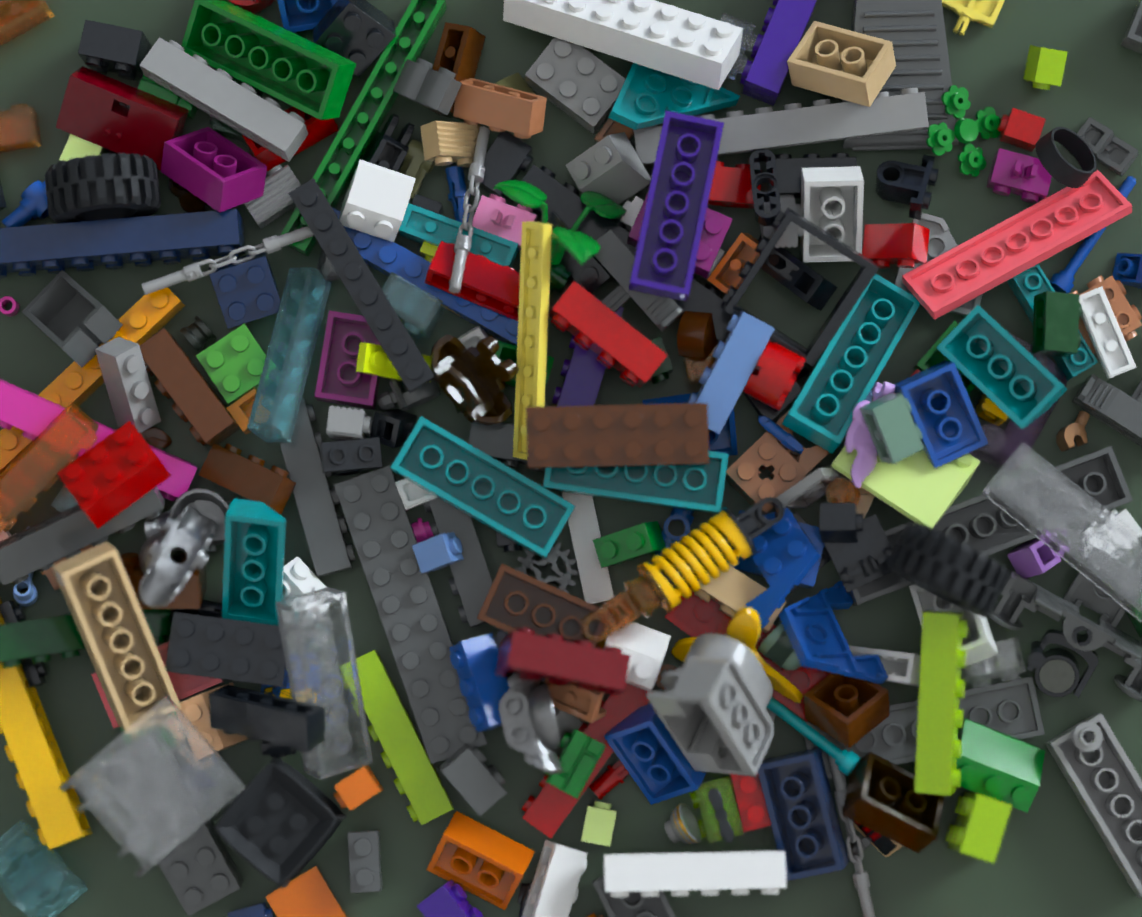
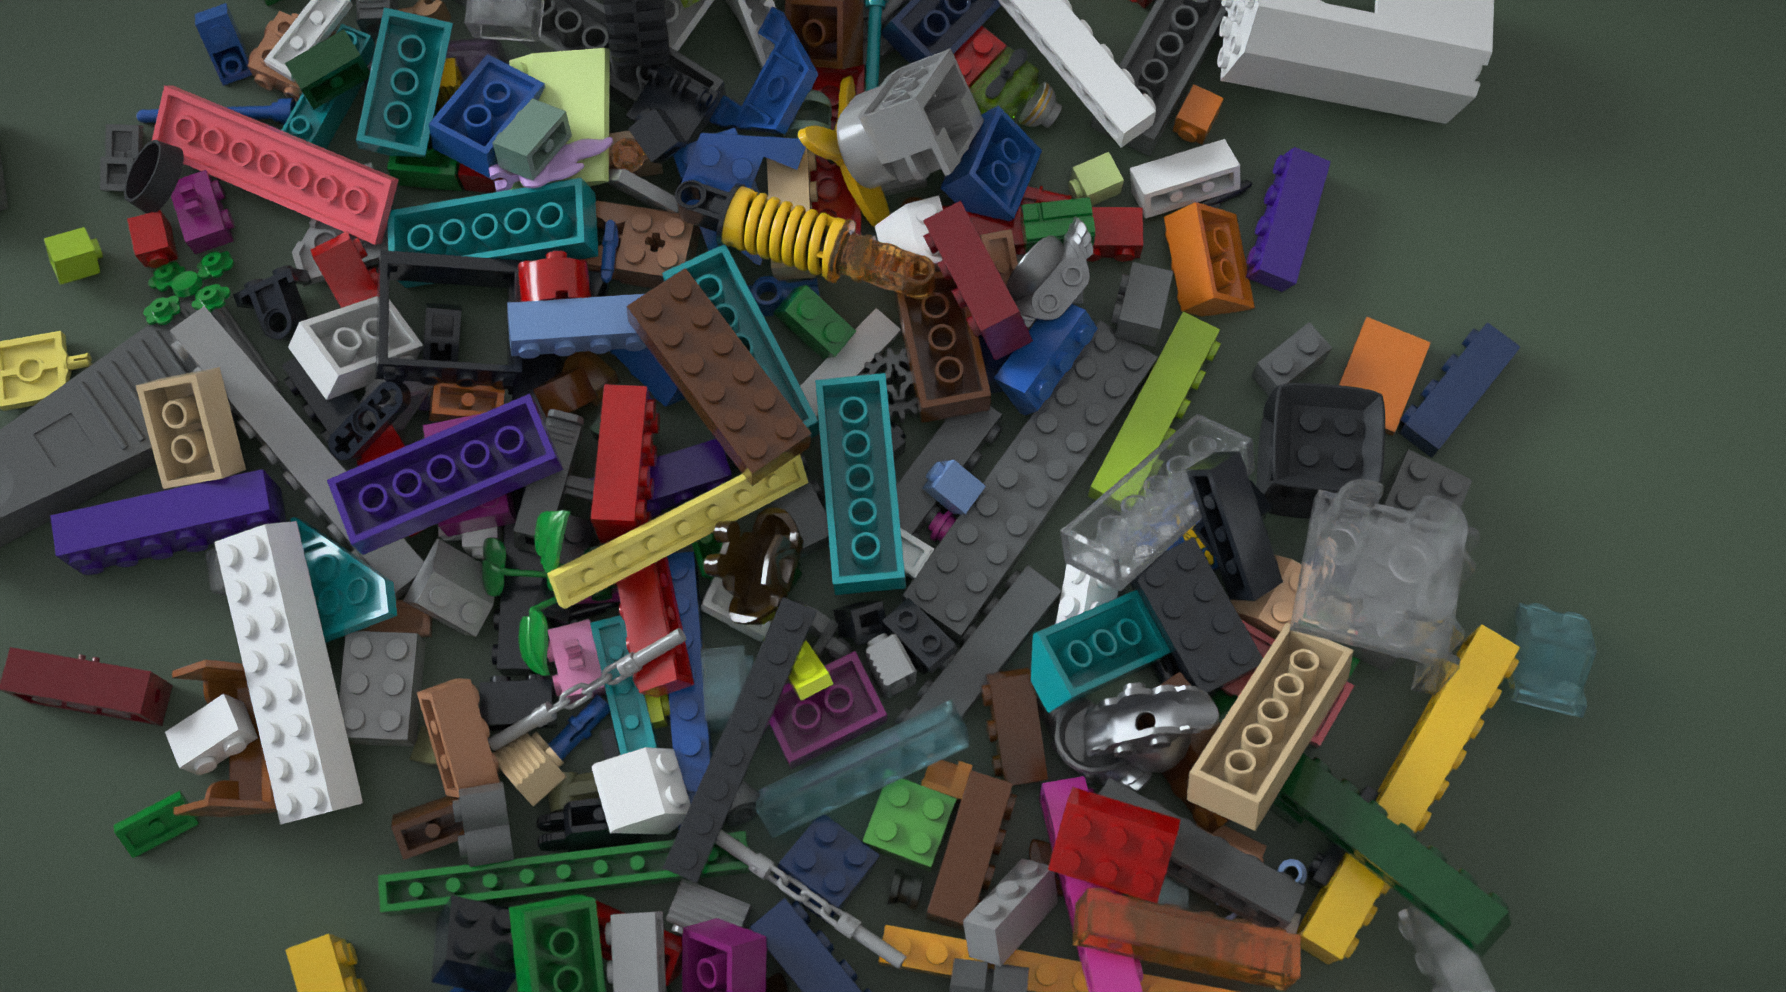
camera: 125 degrees left, 10 degrees down
orange brick [333,765,384,811] -> none

